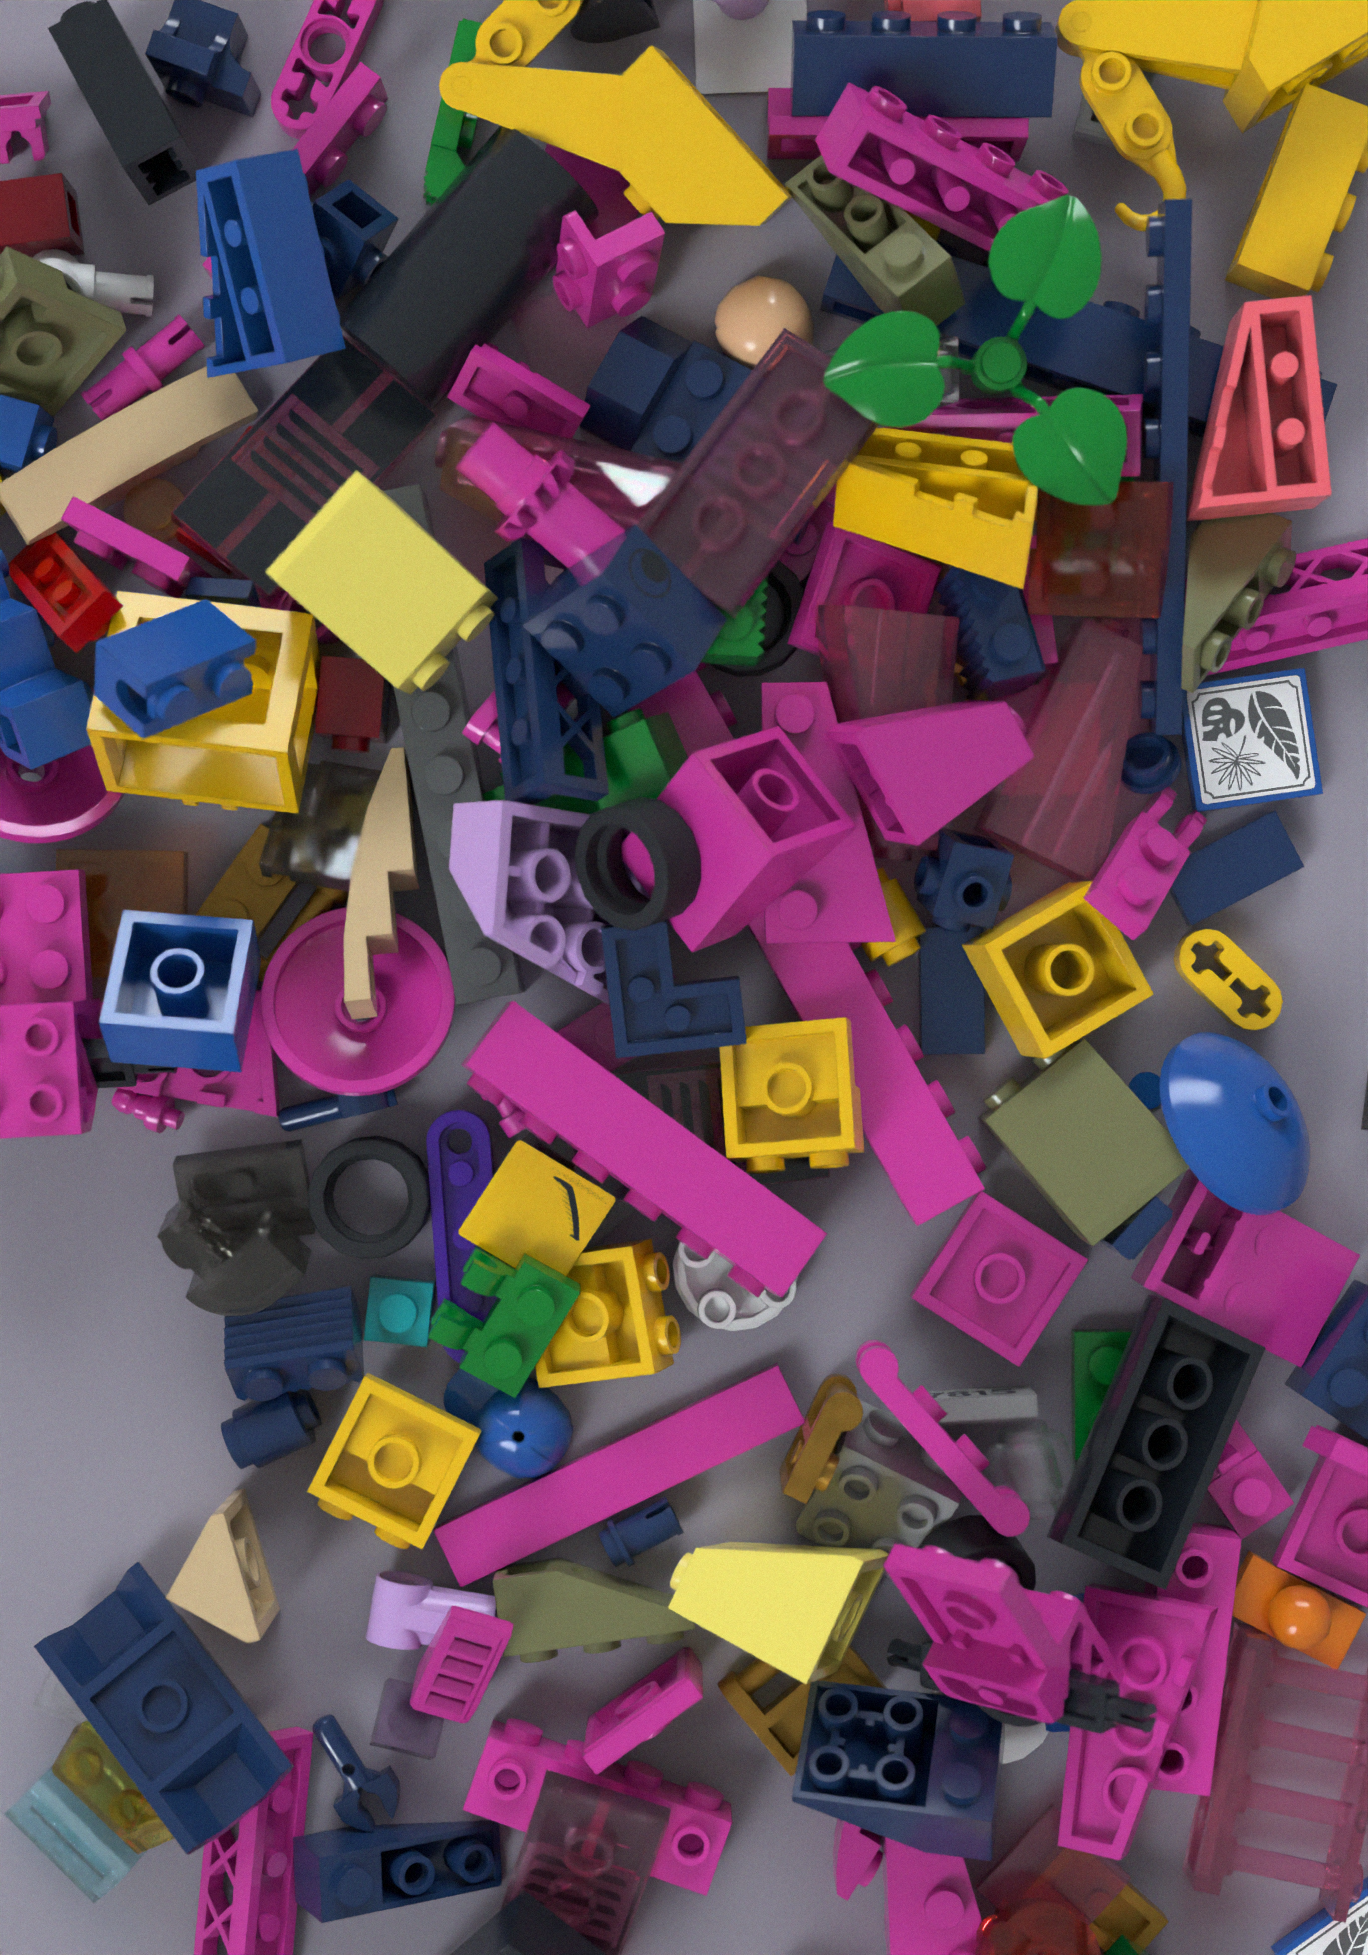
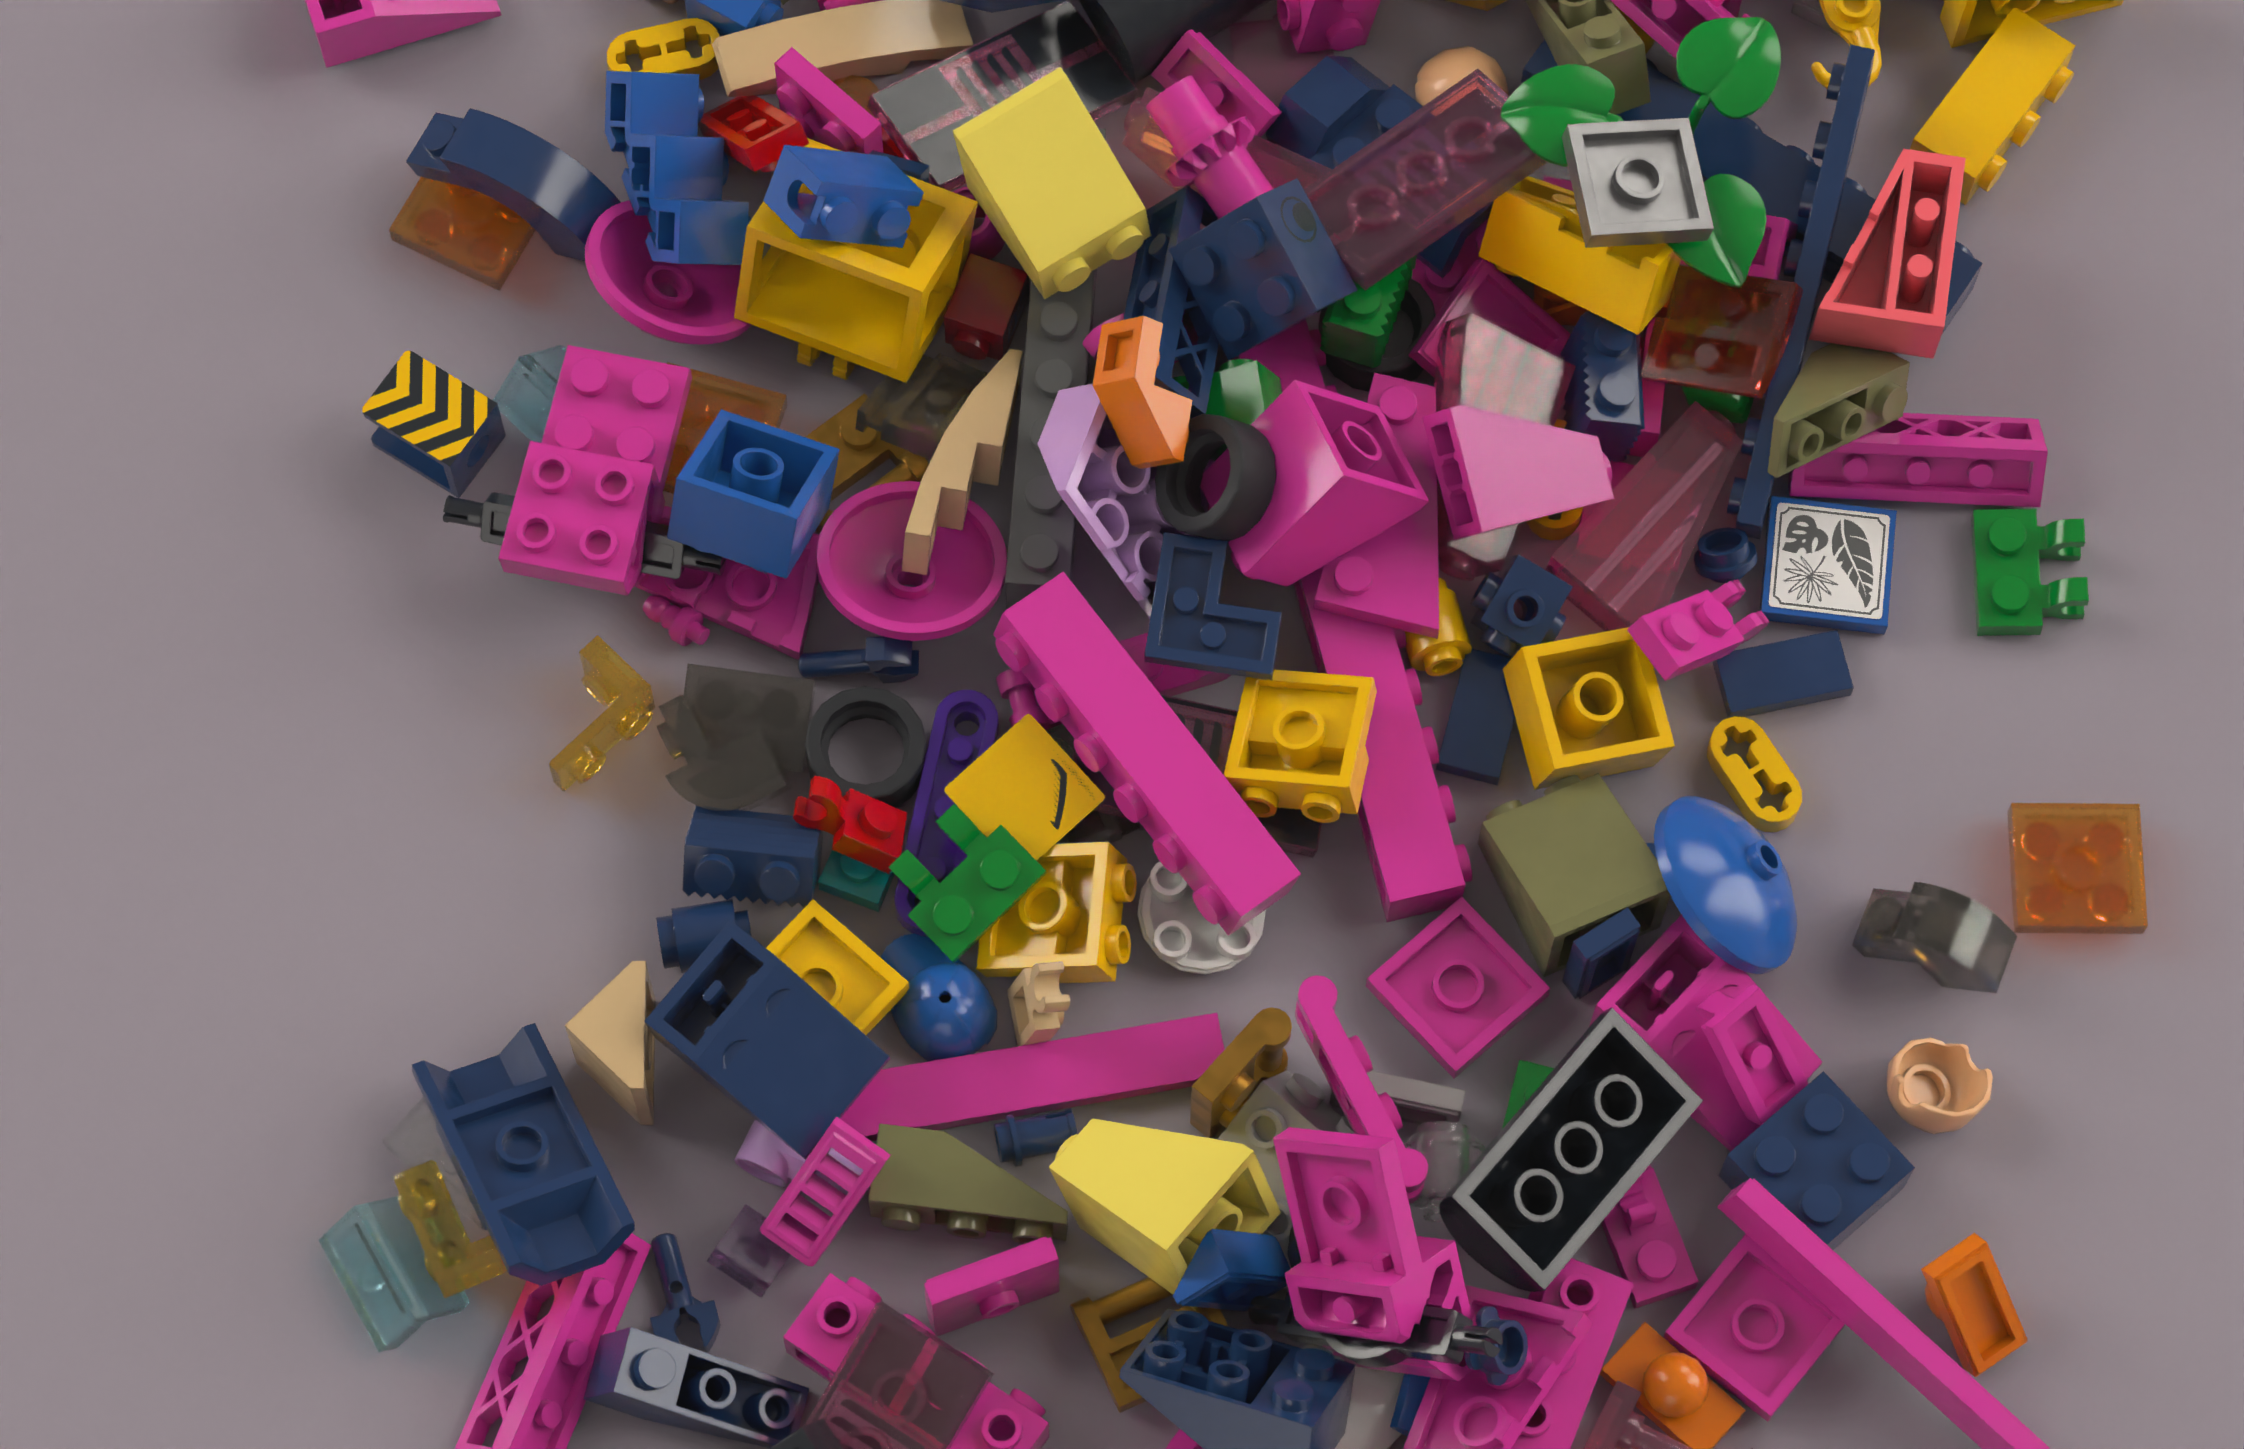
camera: 15 degrees right, 20 degrees down
none -> clear yellow bracket [549,635,655,791]
none -> dark blue slope [644,920,890,1160]
none -> red plate [793,776,907,874]
none -> tan plate [1007,961,1070,1046]
none -> orange slope [1093,316,1192,469]
none -> blue slope [1173,1229,1291,1311]
none -> dark blue plate [1465,1306,1528,1386]
none -> flat silver plate [1562,118,1714,248]
none -> dark pink plate [1696,984,1808,1126]

